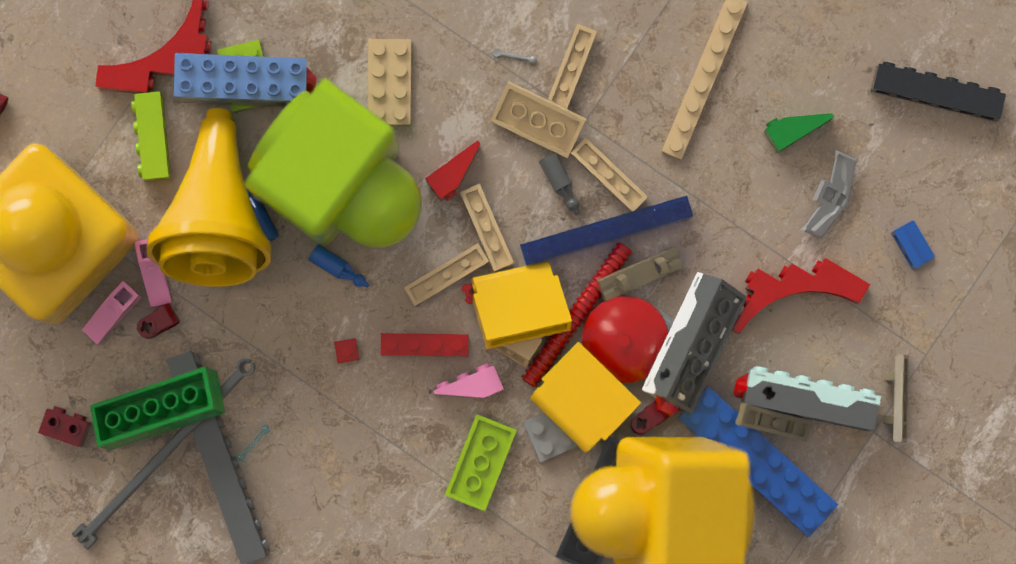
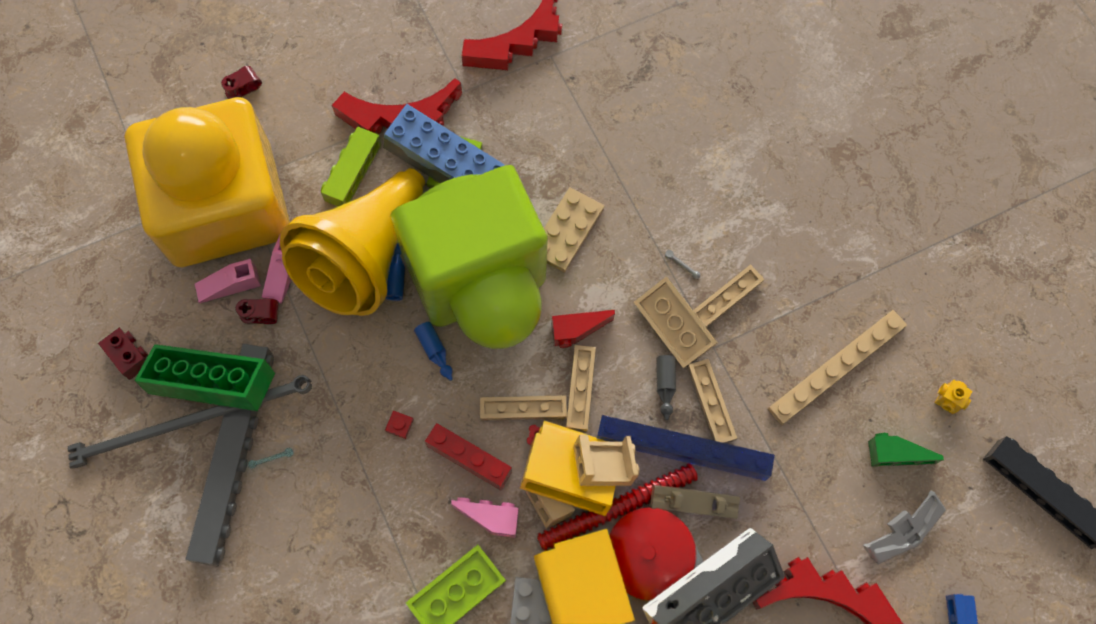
camera: 25 degrees right, 15 degrees down
none -> tan panel [573,435,639,486]
none -> yellow brick [934,379,973,414]

